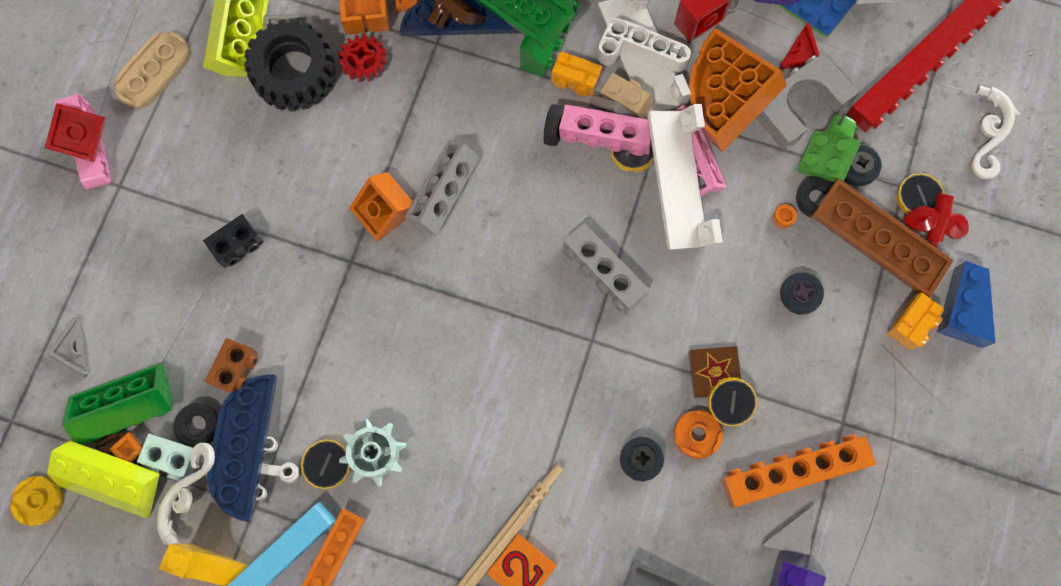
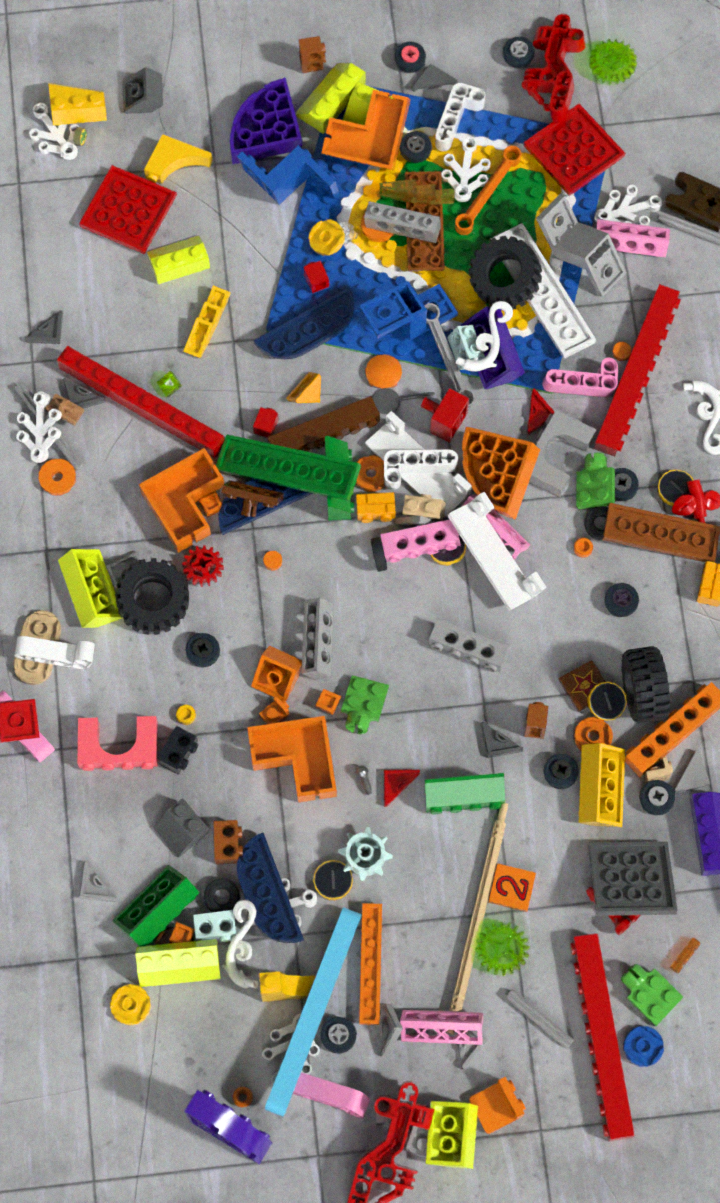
camera: 25 degrees left, 5 degrees down
none -> white beam [14,636,95,669]
none -> coral arch [78,716,158,771]
none -> dark grey slope [154,798,209,858]
none -> yellow tile [176,705,196,725]
none -> black wheel [185,633,220,668]
none -> orange piece [247,716,337,803]
none -> orange bracket [259,696,289,724]
none -> orange tile [263,551,283,571]
none -> orange plate [315,689,341,715]
none -> bright green plate [341,675,389,735]
none -> orange tile [355,455,389,492]
none -> flat silver piece [355,765,372,795]
none -> red tile [384,770,420,807]
none -> slope [424,773,505,815]
none -> dark grey tile [481,722,524,758]
none -> dark orange brick [524,702,548,739]
none -> bright pink beam [542,358,618,397]
none -> yellow slope [578,743,625,827]
none -> orange tile [612,342,632,361]
none -> black tyre [621,646,671,723]
none -> black wheel [640,780,675,816]
none -> tan bracket [644,757,673,784]

